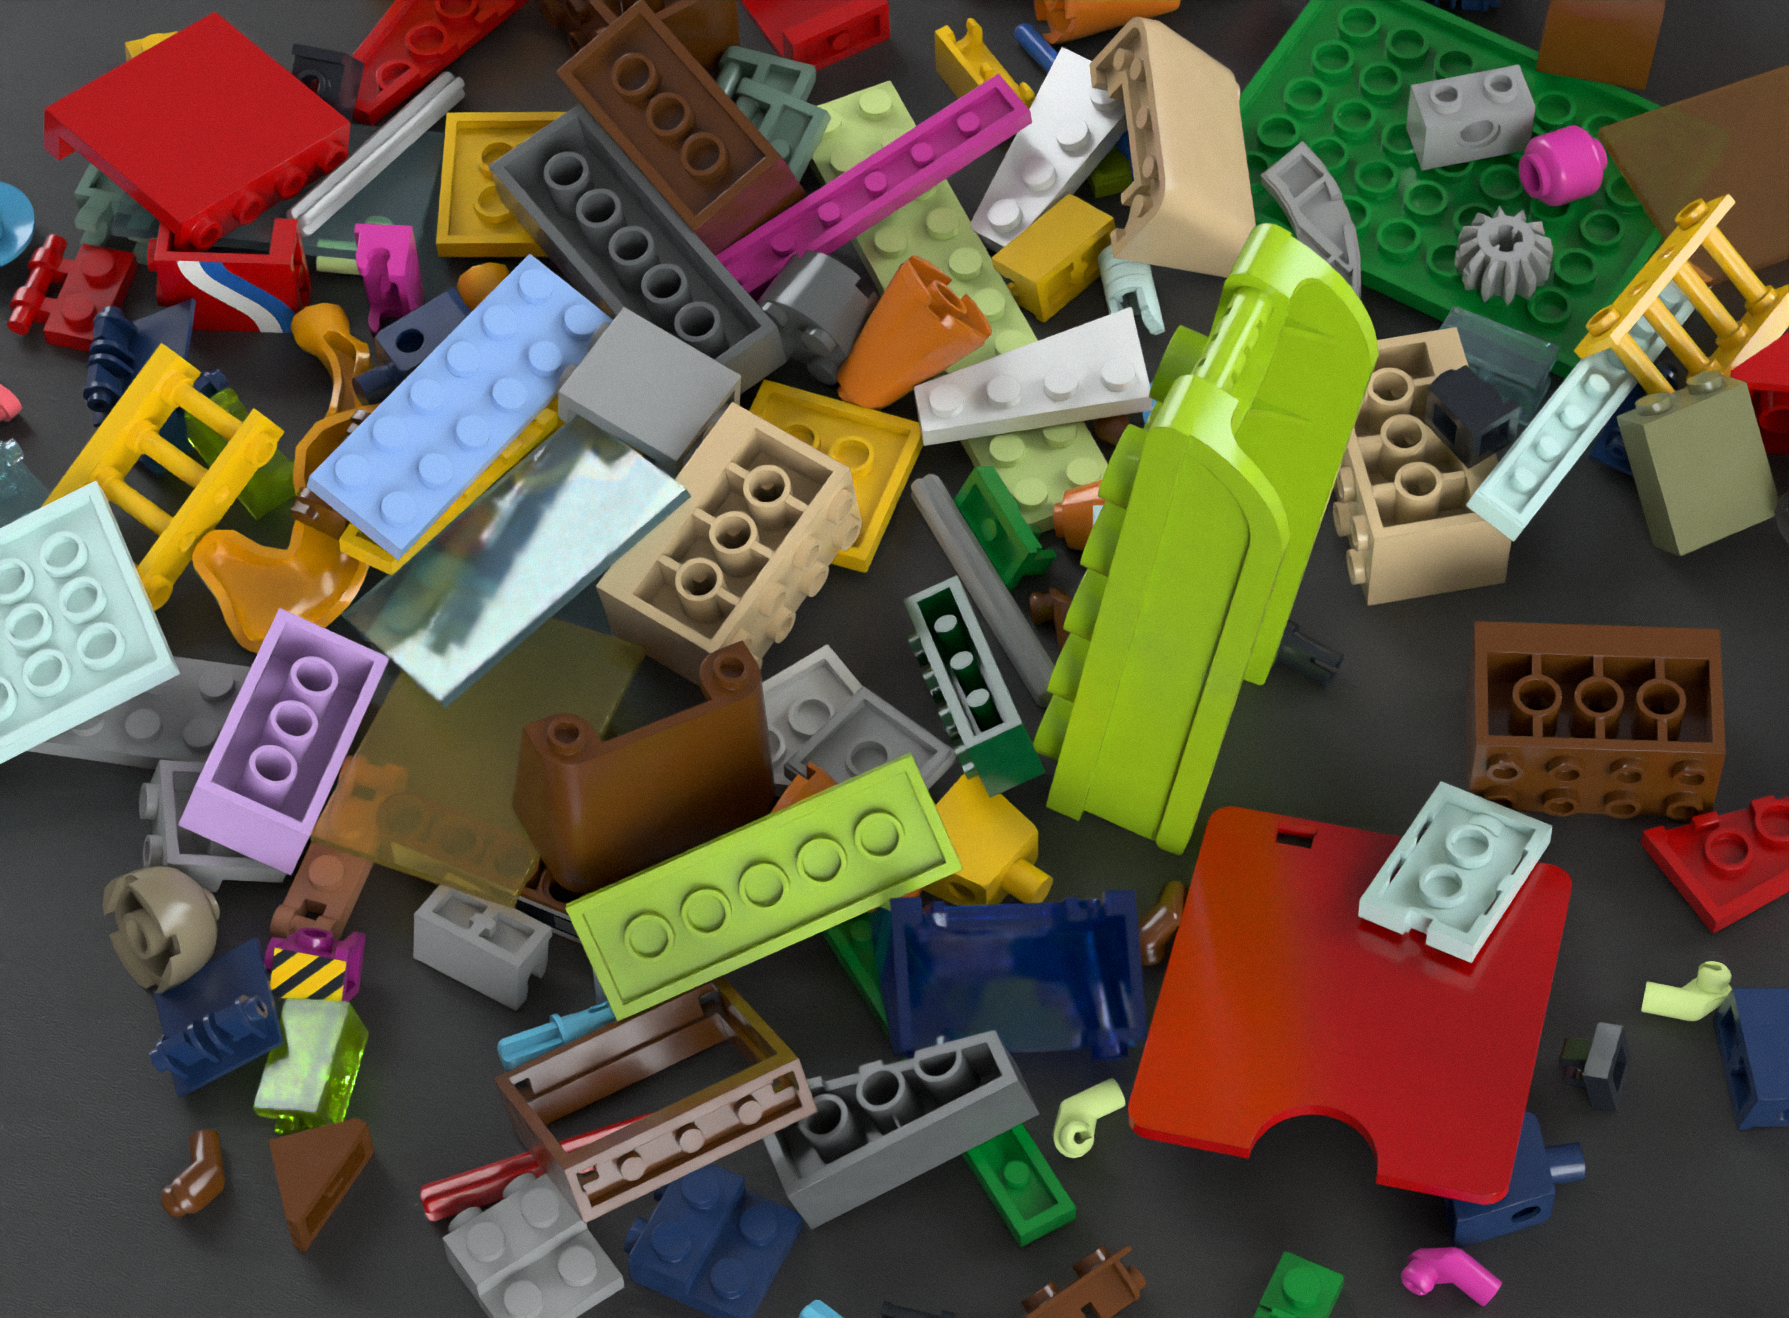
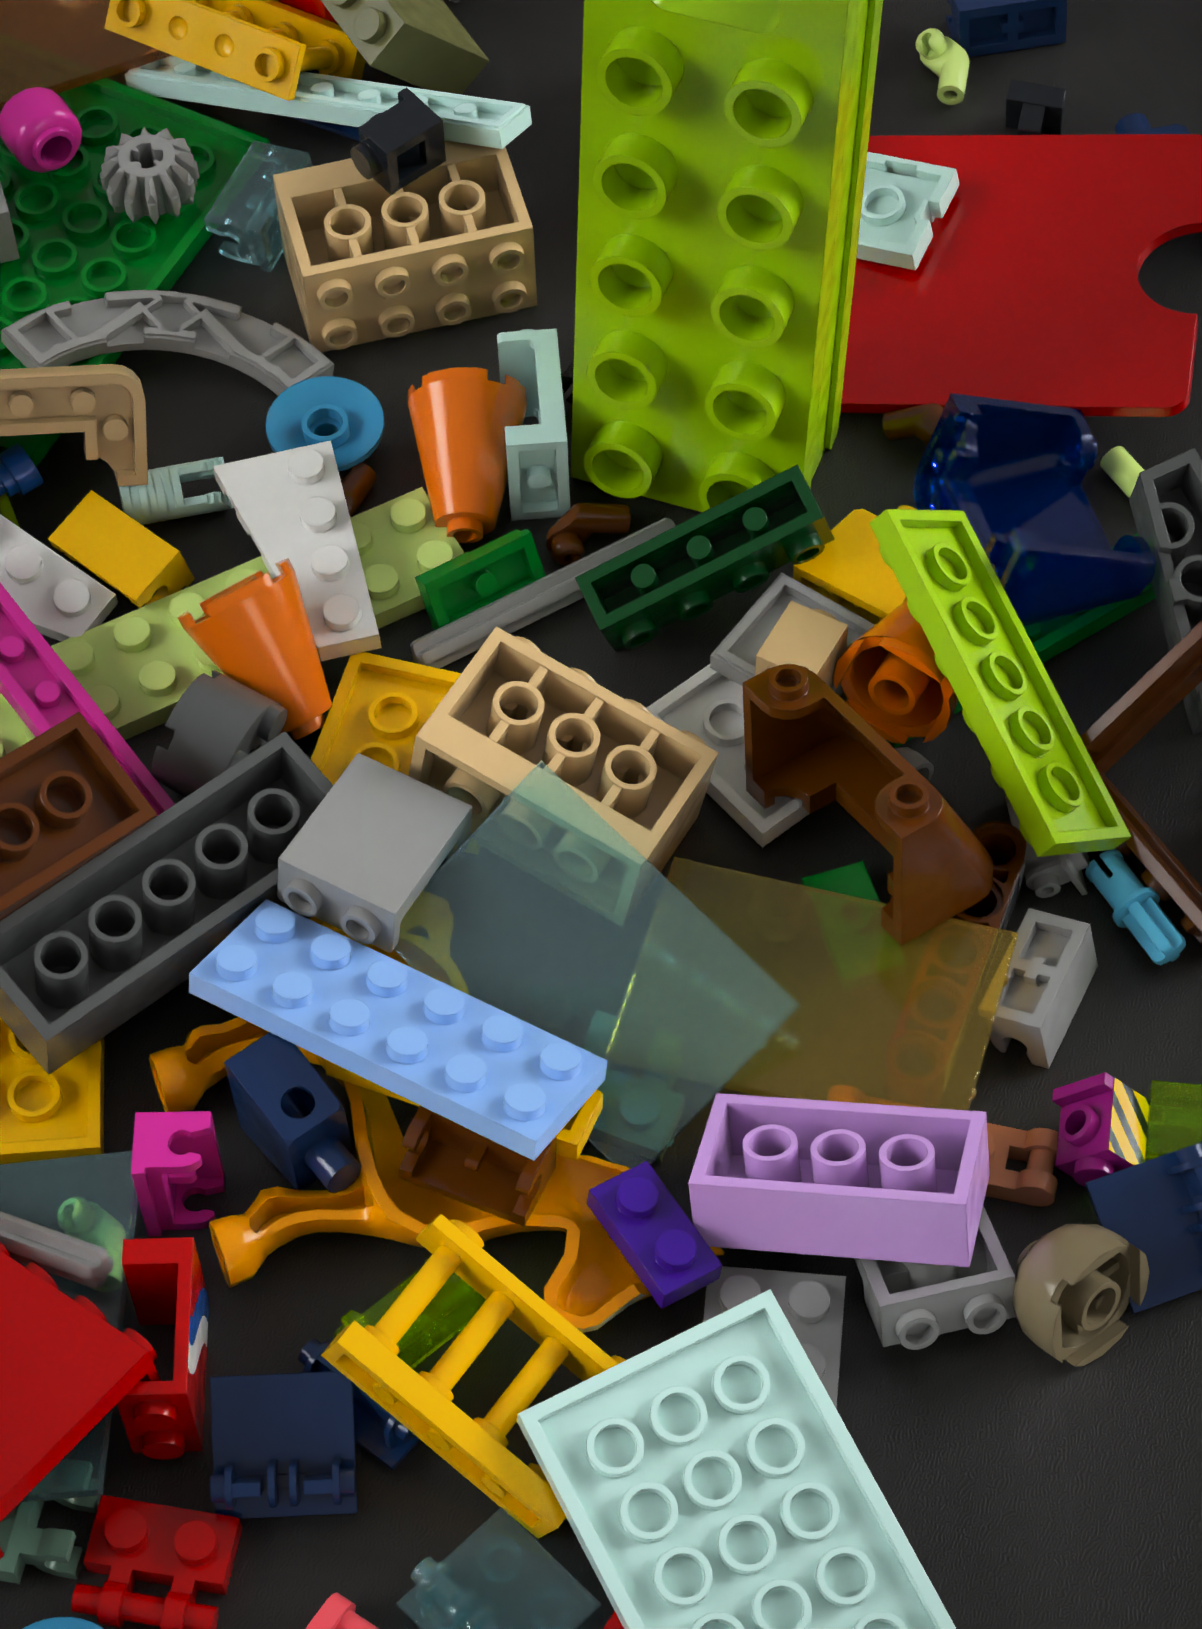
camera: 95 degrees left, 0 degrees up
none -> dark purple plate [587,1161,723,1309]
none -> tan brick [755,601,848,687]

